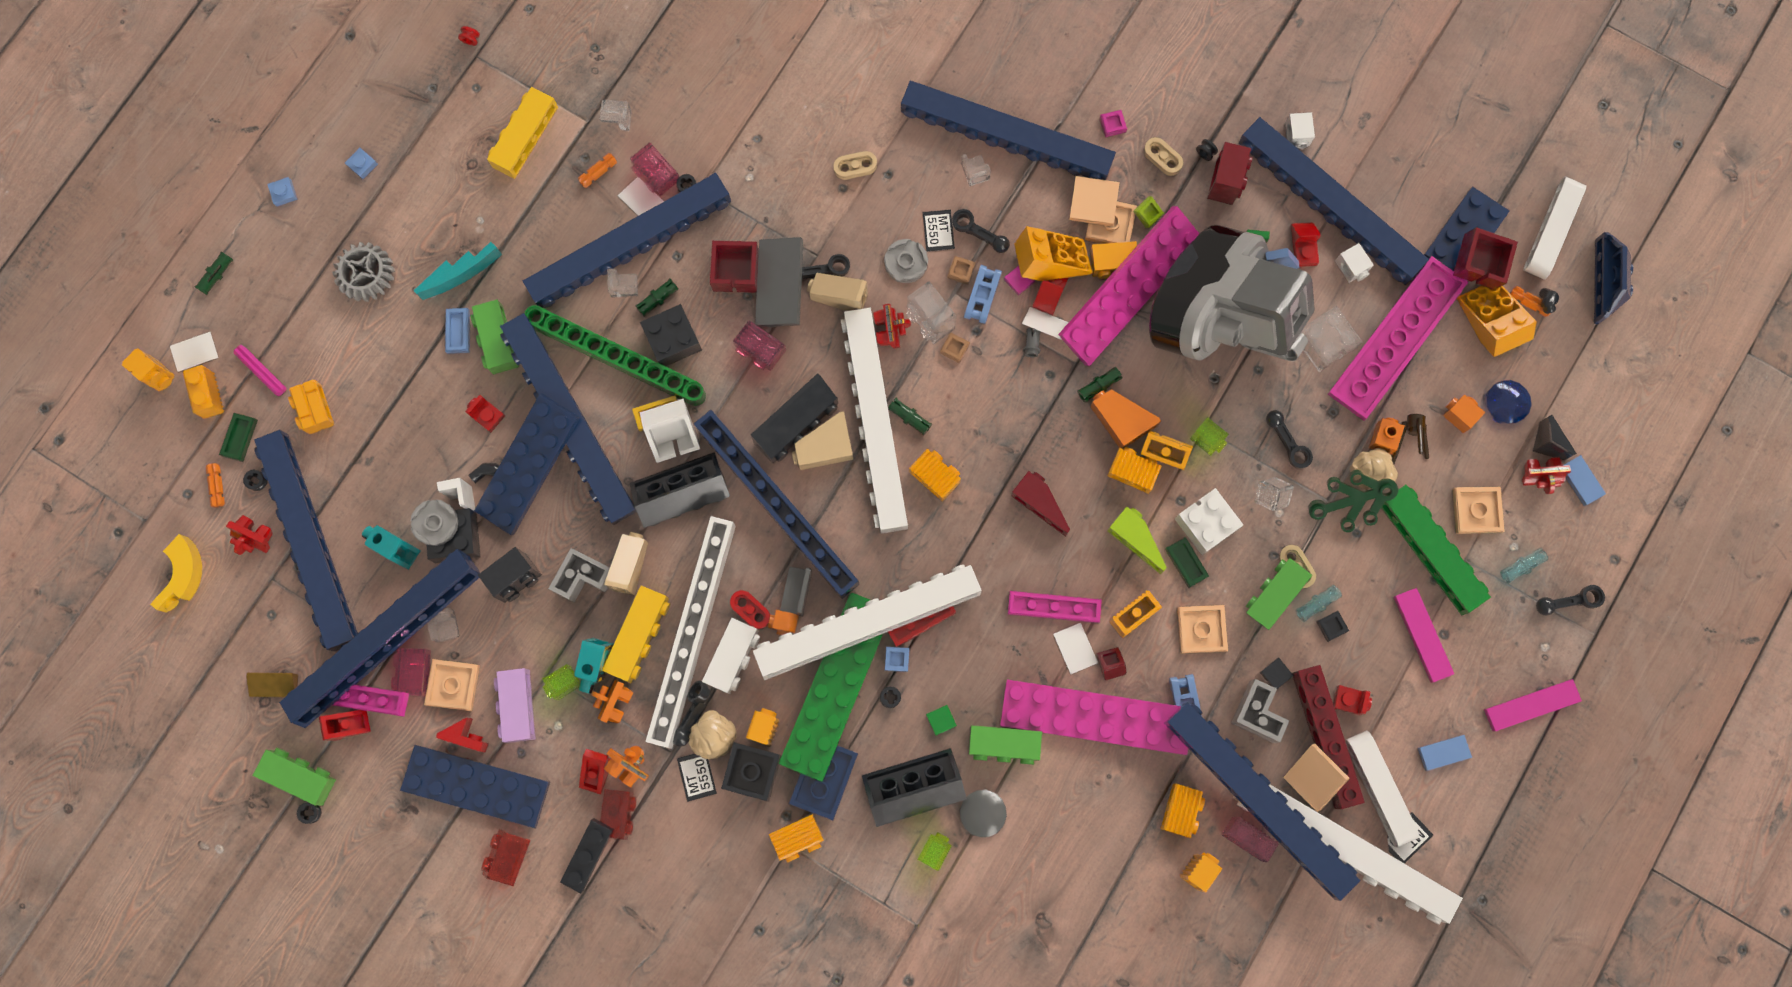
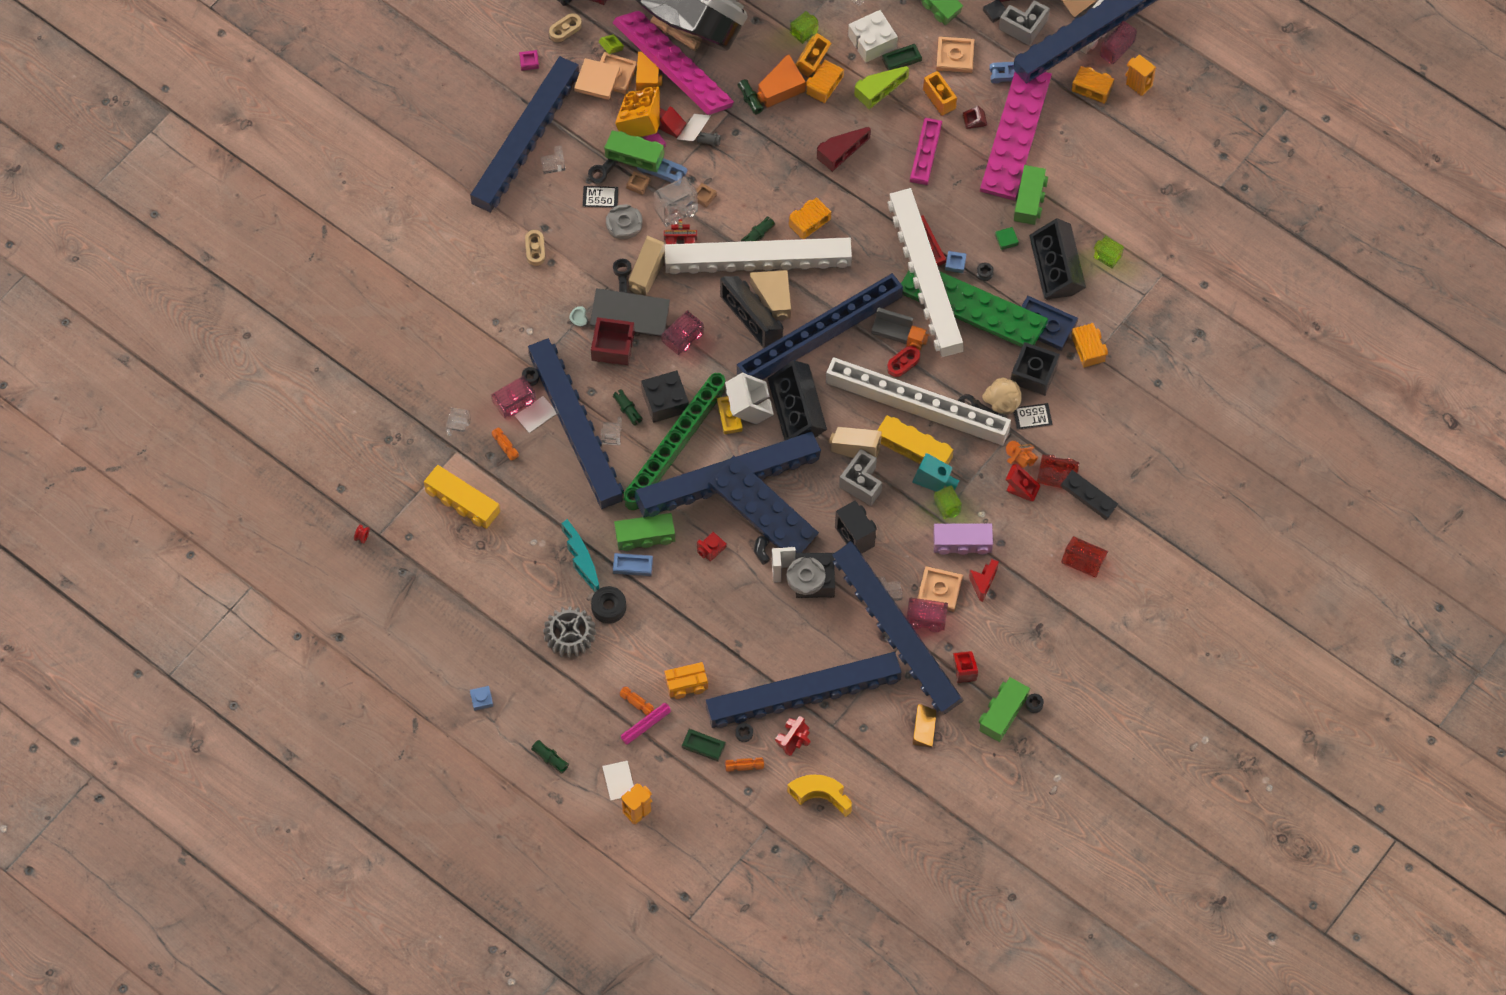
camera: 85 degrees left, 15 degrees down
light orange brick [183,365,225,419] -> none
dark pink tile [333,685,409,717] -> none
medium blue plate [345,148,378,179] -> none
teal torso [362,525,421,570] -> none
dark blue plate [400,745,550,828] -> none
orange hips [591,680,633,723] -> none
white brick [702,618,760,694] -> none
light orange brick [746,708,780,746] -> none
dark grey dish [960,790,1007,837] -> none
white sticker [1053,623,1098,674] -> none
none -> light aqua piece [569,306,588,326]
none -> black tyre [591,586,626,624]
none -> bright green brick [604,130,665,173]
none -> orange axle [620,686,654,715]

